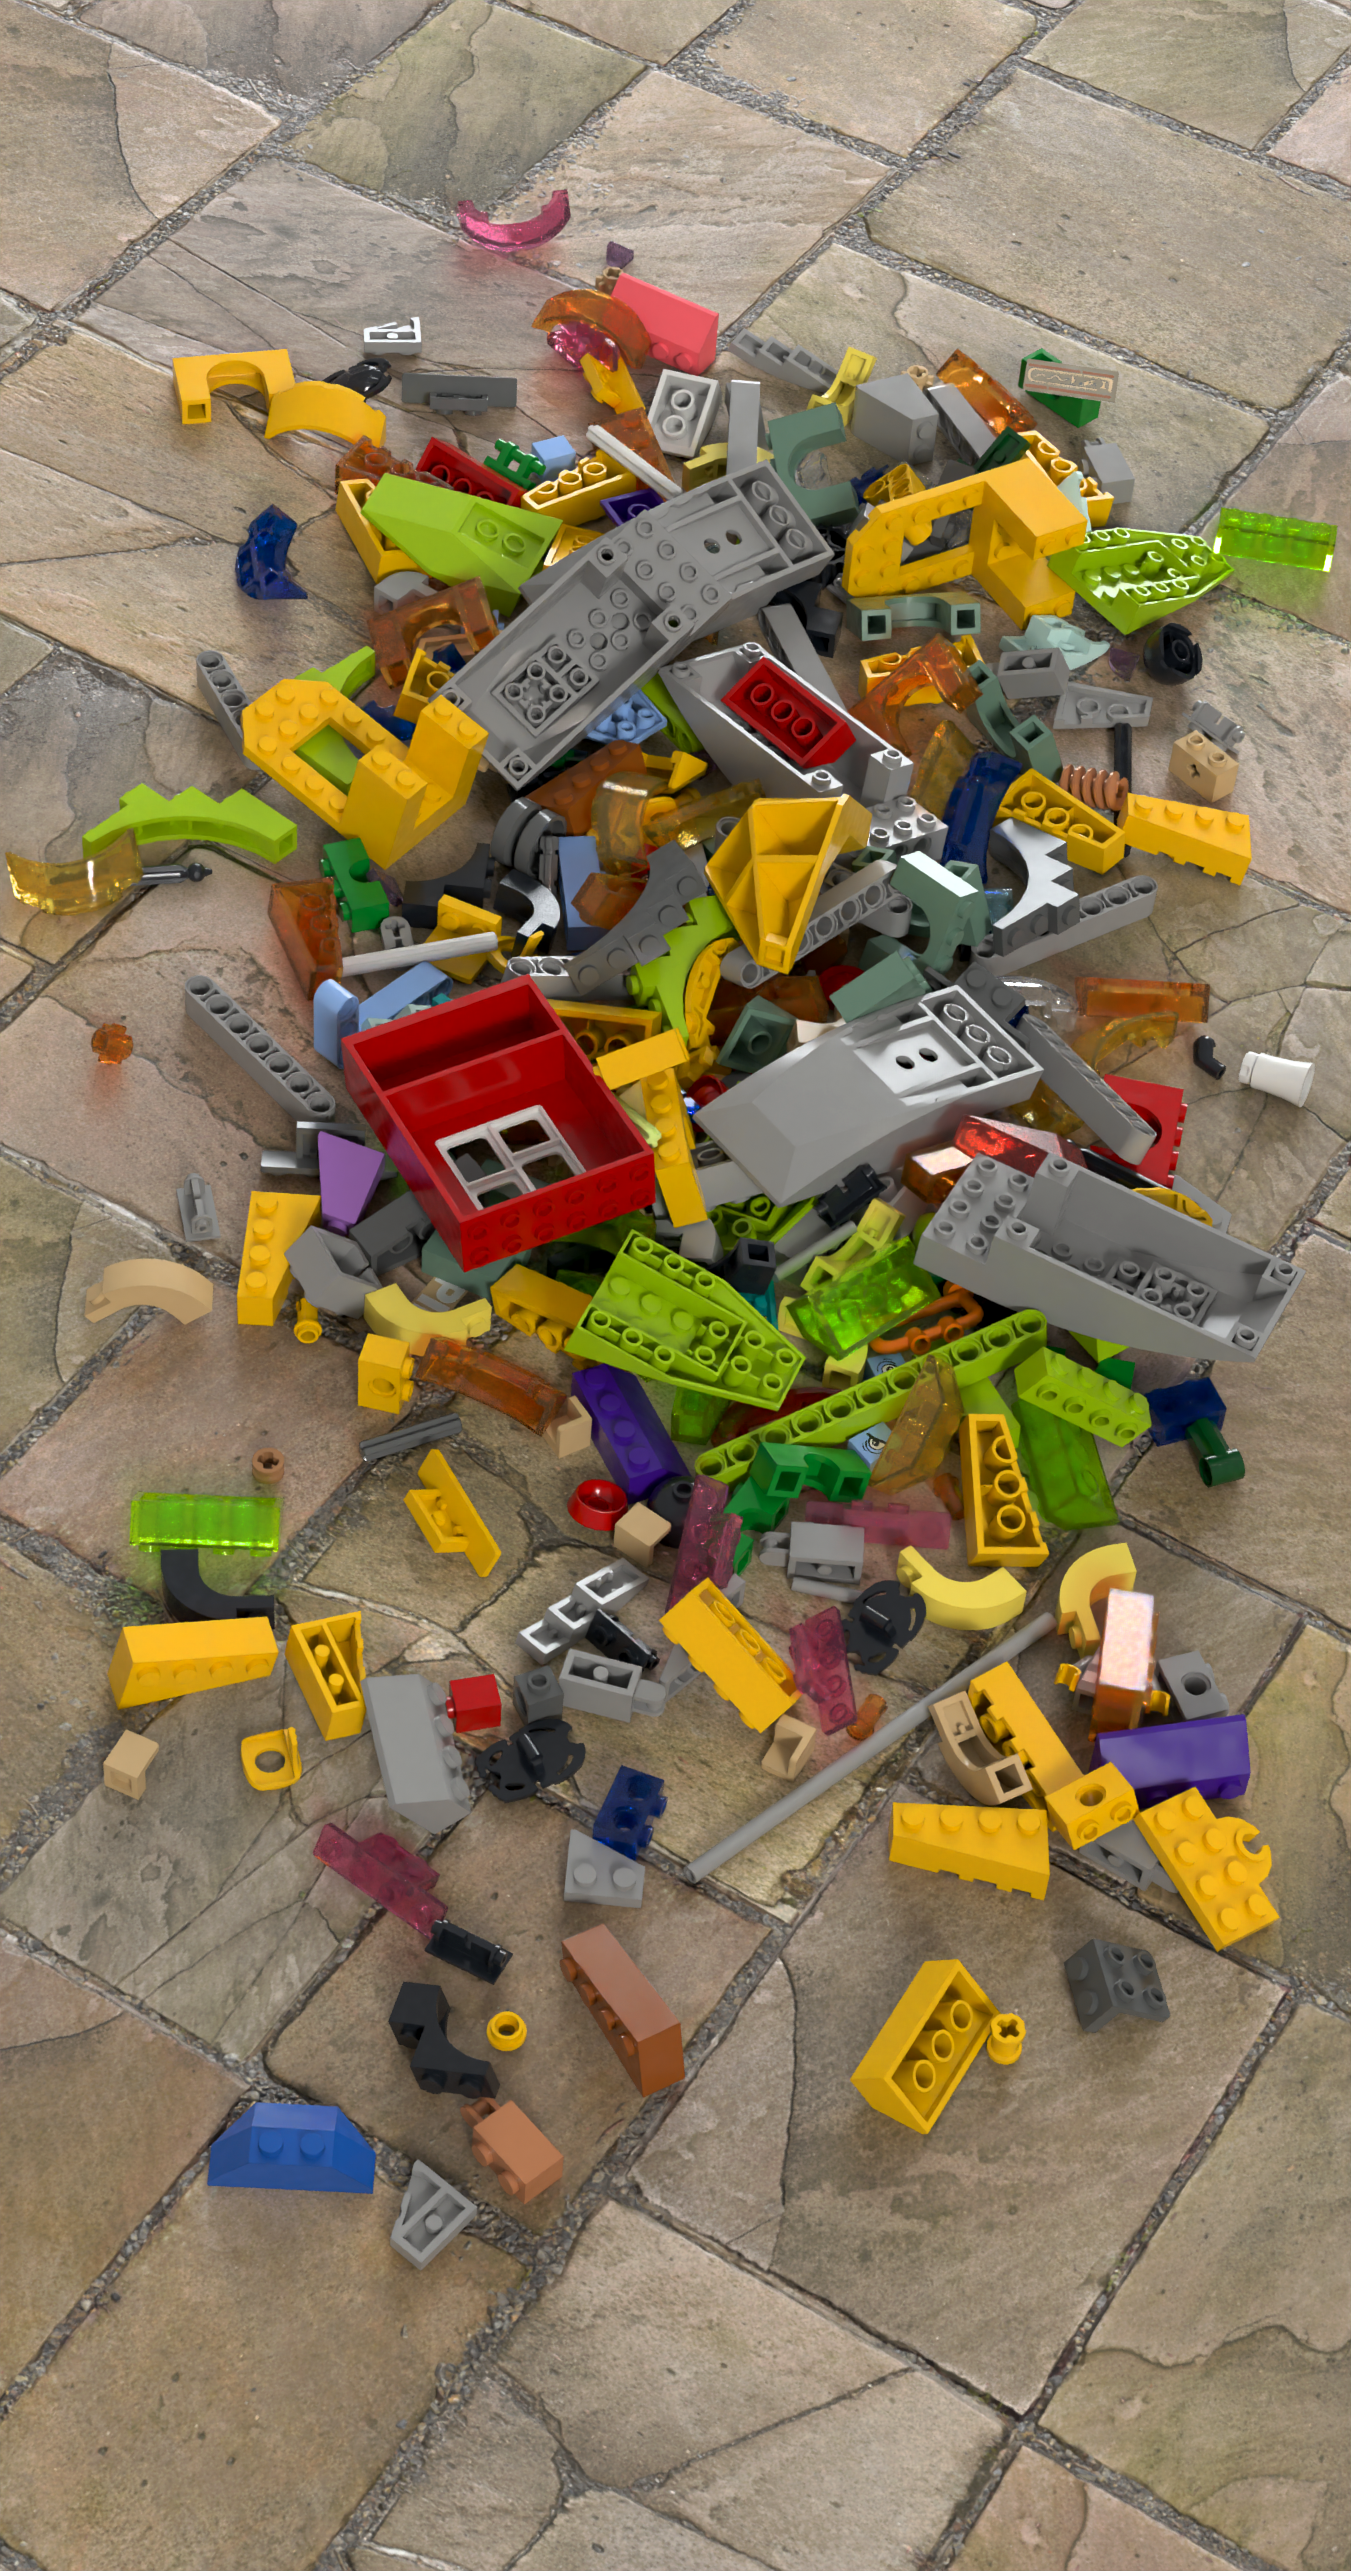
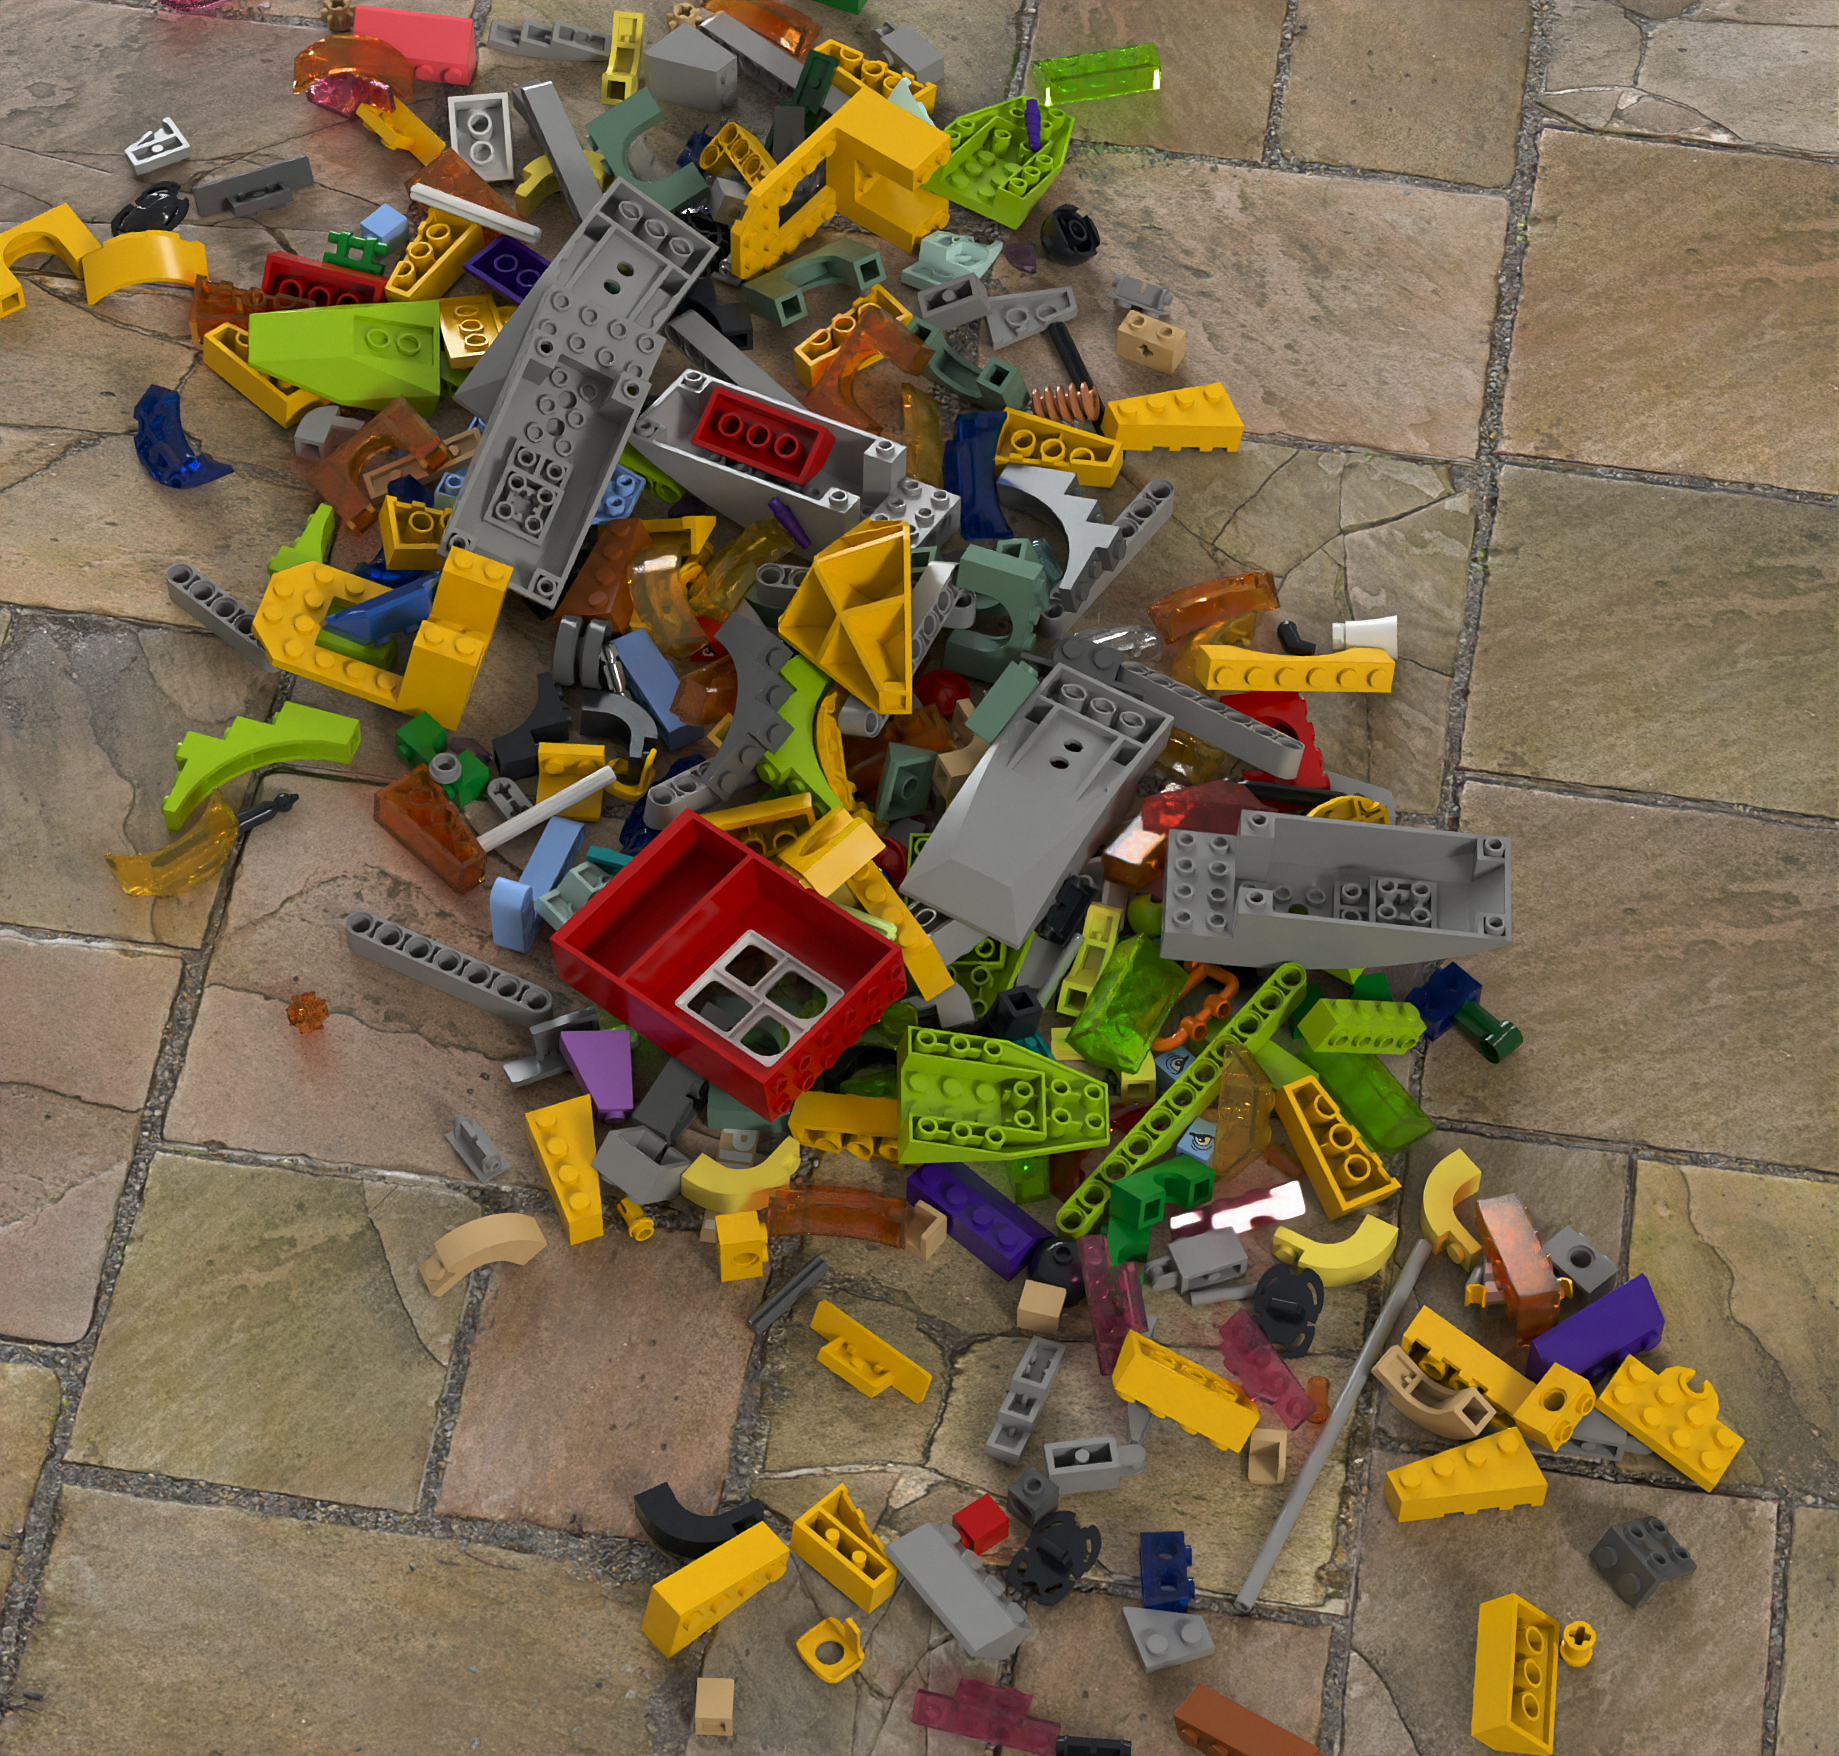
camera: 20 degrees left, 5 degrees up
clear neon green slope [129,1491,284,1557] -> none
medium nougat bush [252,1448,284,1484] -> none
red hat [567,1479,629,1531] -> none
black hinge [585,1608,660,1673] -> none
none -> blue wedge [319,570,442,648]
none -> light grey plate [429,753,462,784]
none -> dark purple animal [767,497,812,550]
none -> dark purple animal [1024,99,1041,152]
none -> yellow arch [1195,645,1395,693]

